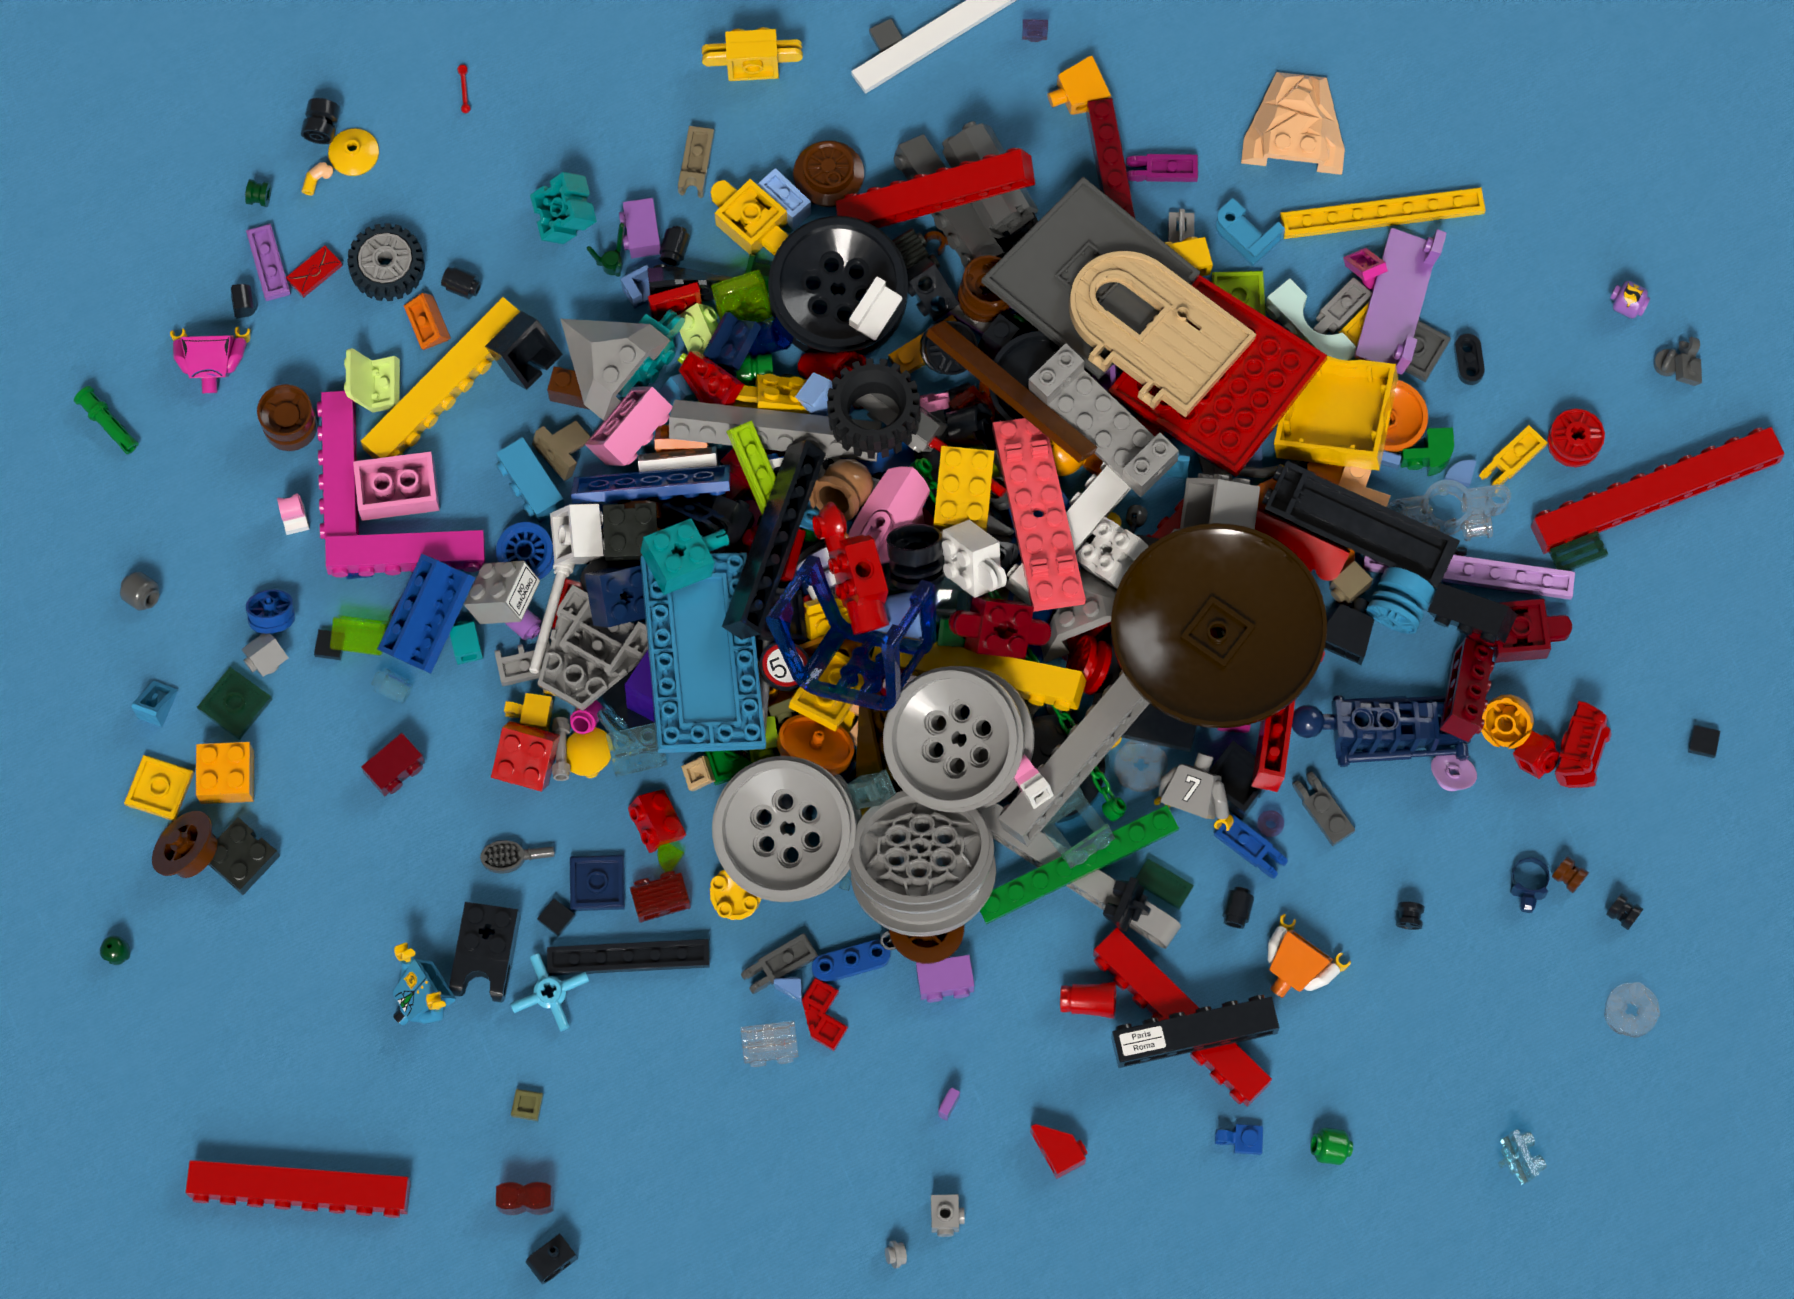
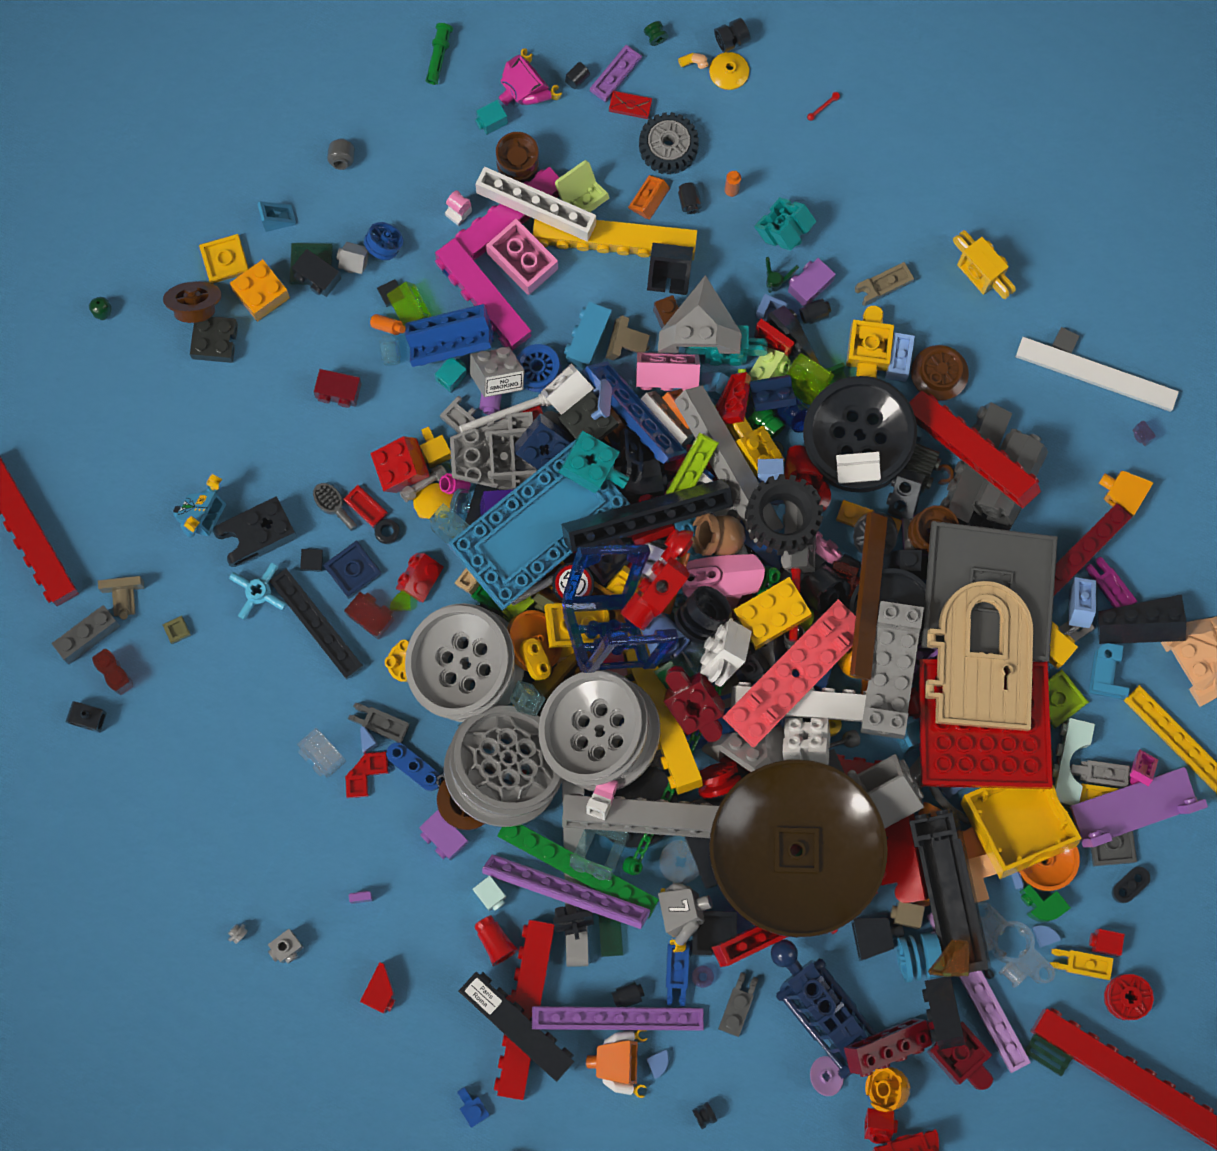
camera: 50 degrees right, 5 degrees up
none -> dark grey brick [51,605,120,664]
none -> dark tan piece [98,576,144,620]
none -> black brick [292,249,341,297]
none -> red tile [343,485,388,528]
none -> orange cylinder [370,314,406,335]
none -> black piece [374,519,400,544]
none -> light aqua brick [473,876,506,911]
none -> teal brick [475,100,508,135]
none -> white brick [475,167,596,242]
none -> medium lavender tile [482,854,650,929]
none -> yellow plate [520,638,551,680]
none -> medium lavender tile [532,1006,704,1031]
none -> medium blue piece [591,379,612,420]
none -> medium blue tile [646,1050,668,1079]
none -> orange cylinder [725,171,741,197]
none -> clear orange slope [928,940,969,977]
none -> light blue panel [1069,577,1096,628]
none -> red brick [1089,929,1125,957]
none -> black wedge [1098,594,1186,644]

